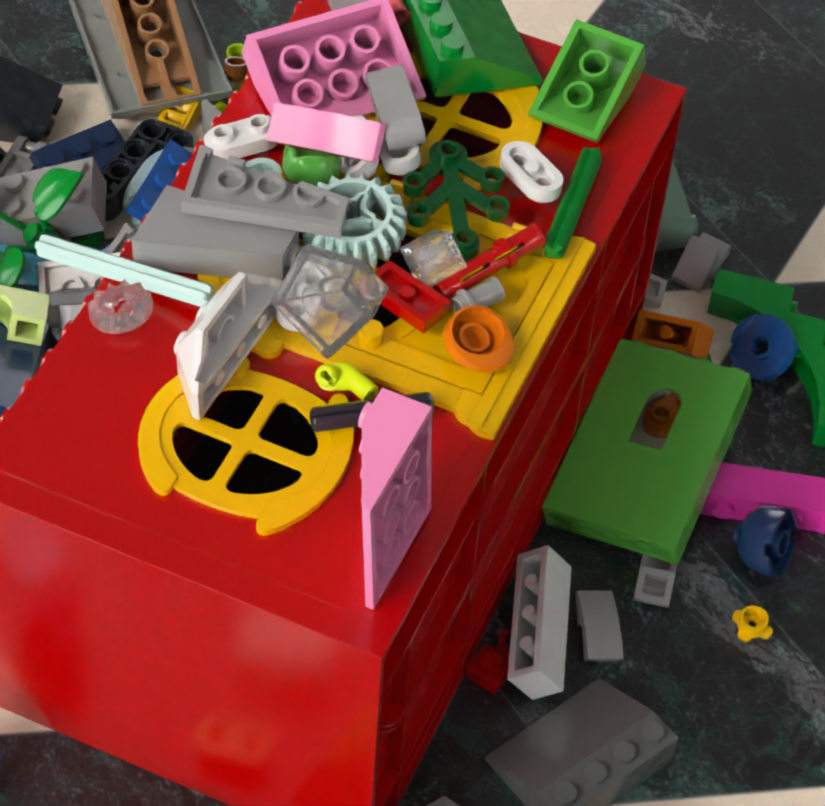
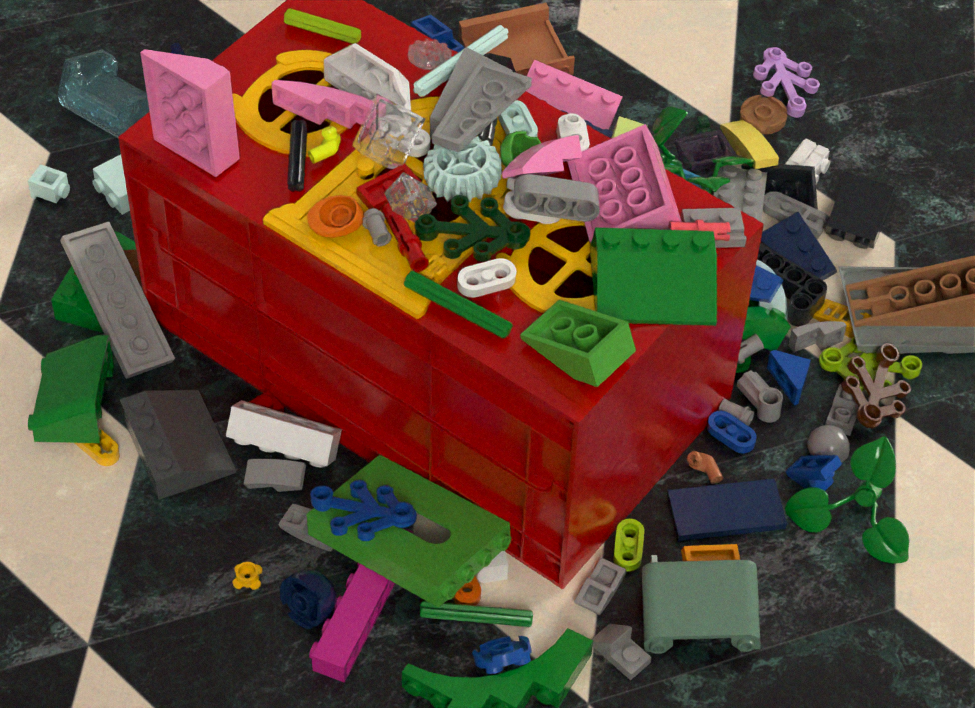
camera: 105 degrees right, 0 degrees up
orange brick [631,310,714,359] -> none
none -> bright pink slope [272,80,386,132]
none -> lime axle [284,8,361,44]
none -> blue plant [310,480,417,541]

